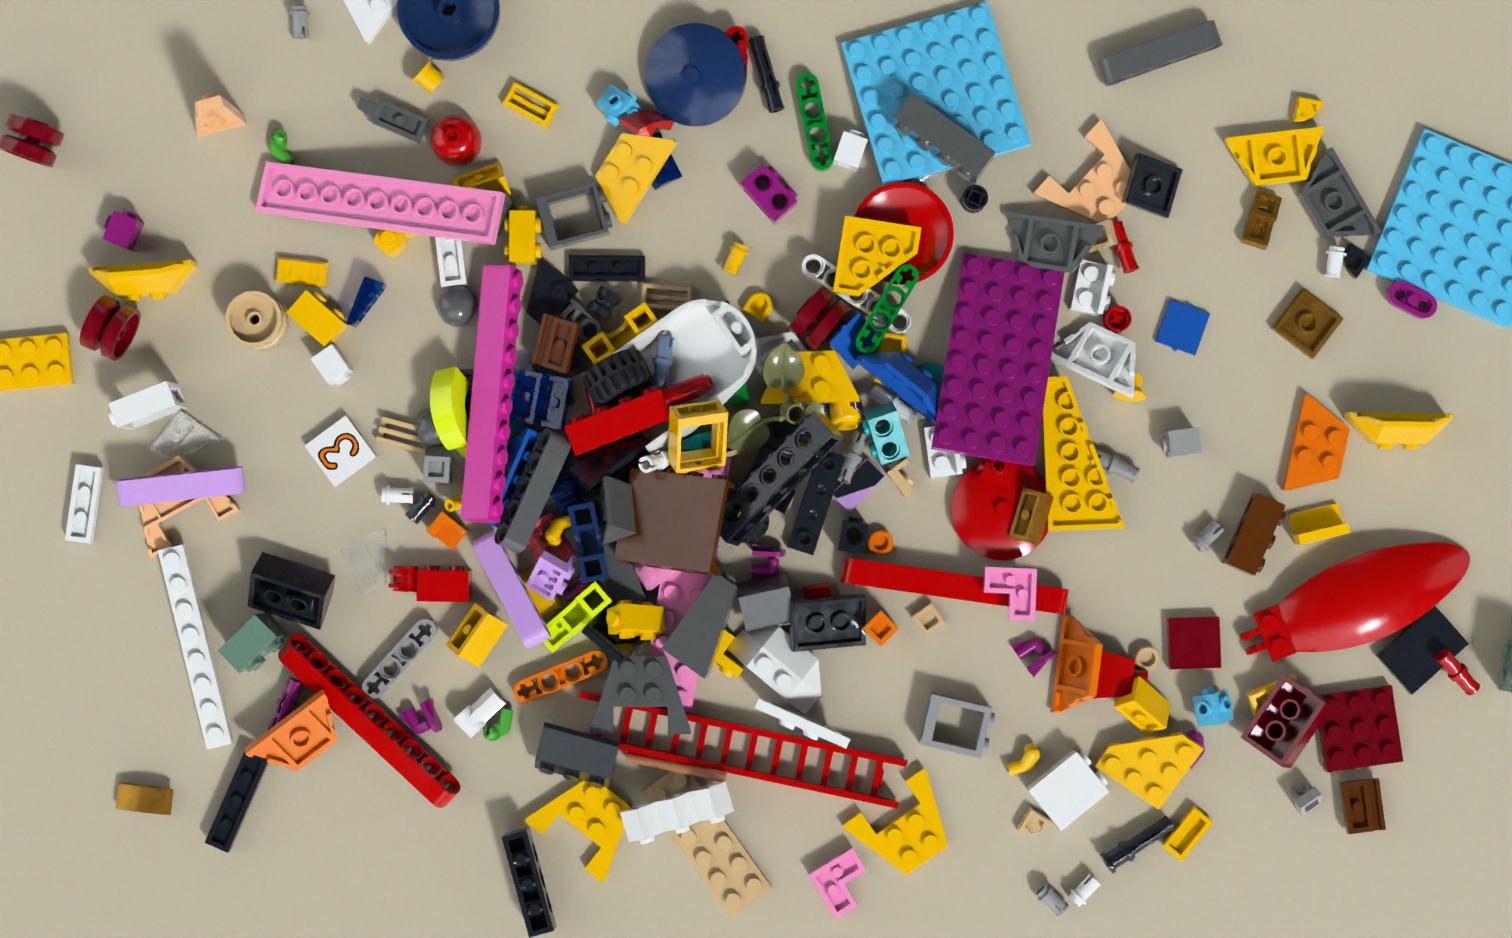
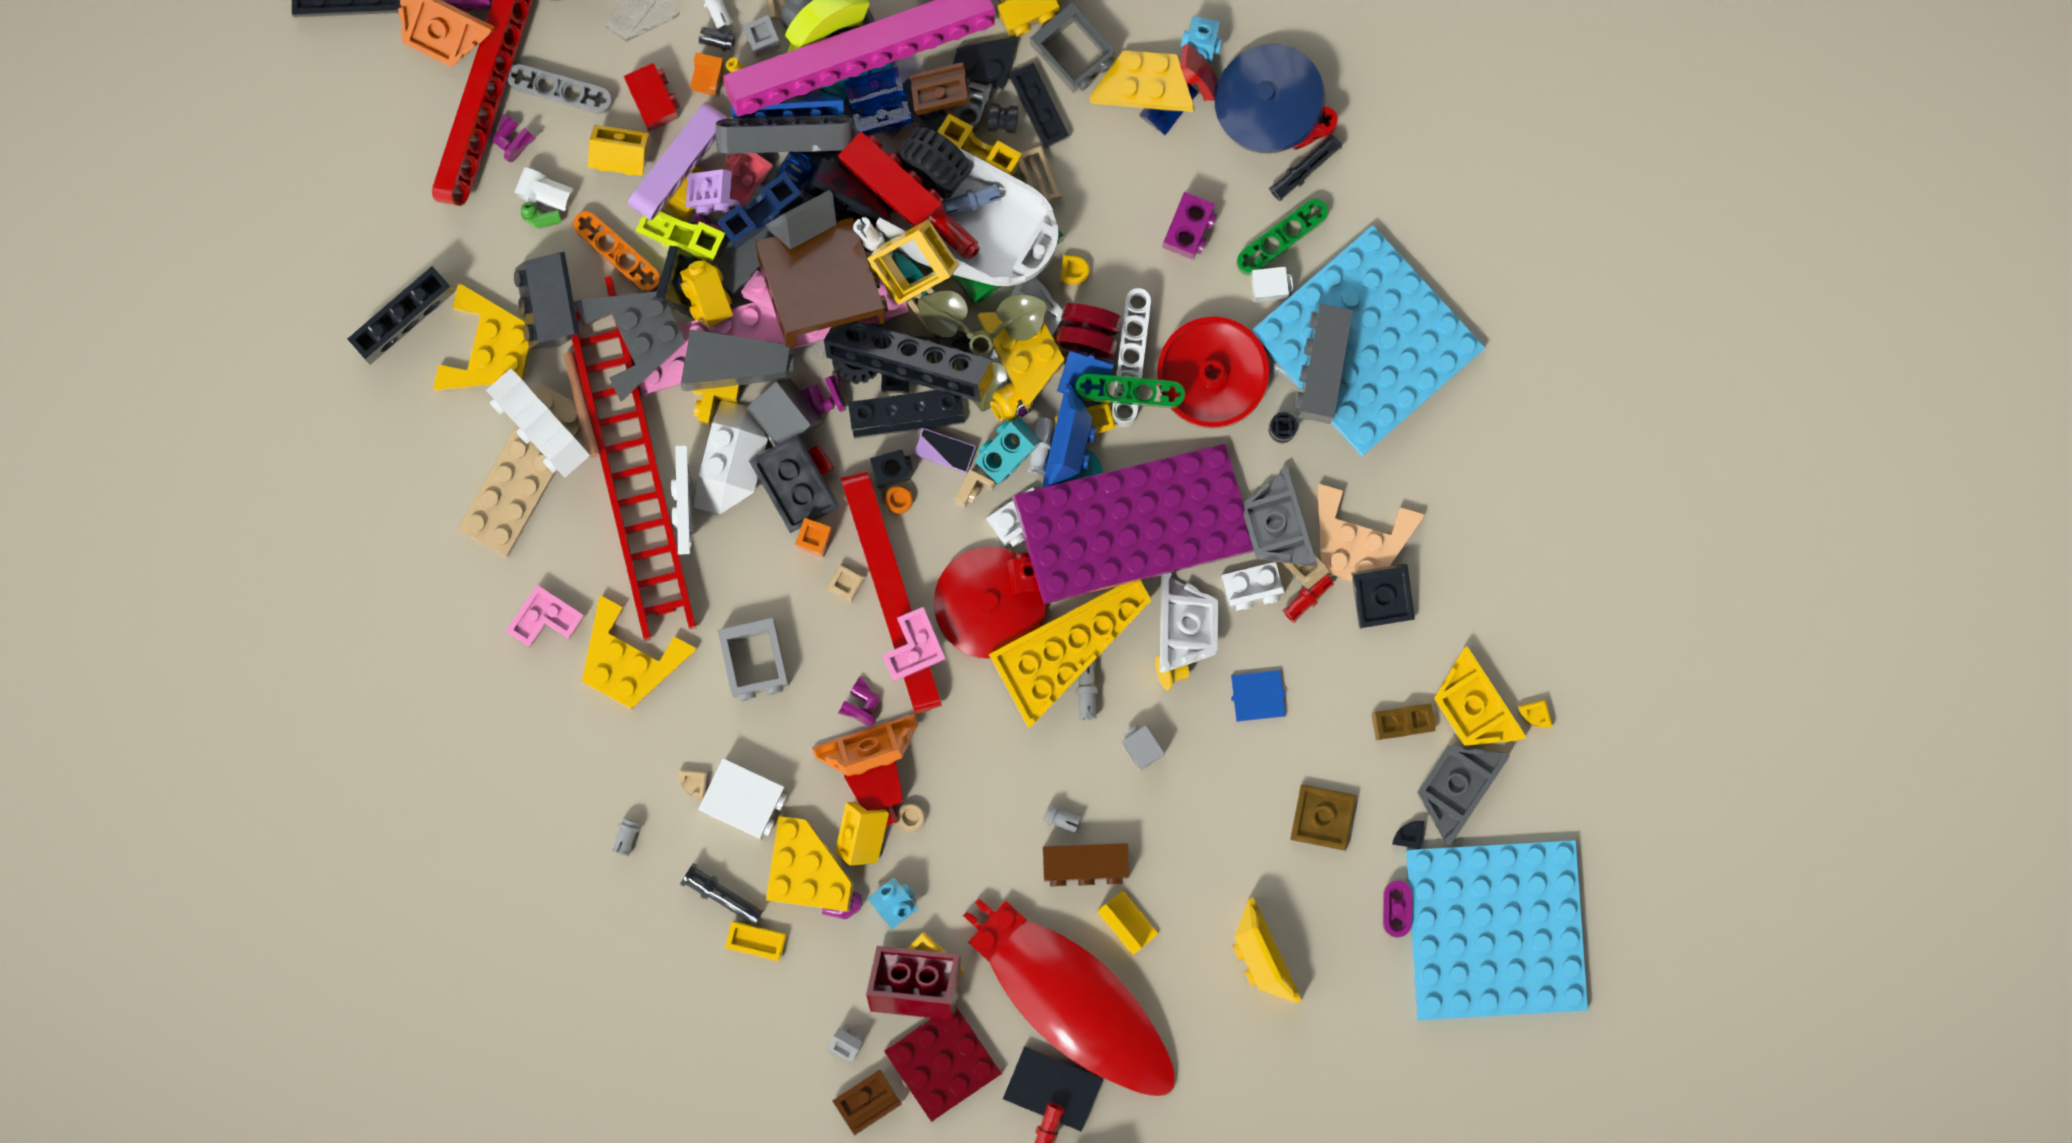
camera: 60 degrees right, 5 degrees down
red tile [388,566,418,592] -> none
yellow arm [545,515,572,546] -> none
yellow pin [722,242,748,276] -> none
yellow plate [833,216,921,297] -> none
light grey pin [838,431,869,484] -> none
yellow arm [1007,743,1040,776] -> none
pearl gold slope [1009,487,1053,545] -> none
white pin [1068,874,1101,907] -> none
dark grey beam [1097,20,1223,86] -> none
red wheel [1102,306,1132,333] -> none
dark red tile [1167,616,1221,669] -> none
orange wing [1282,394,1350,491] -> none
white pin [1324,246,1347,279] -> none

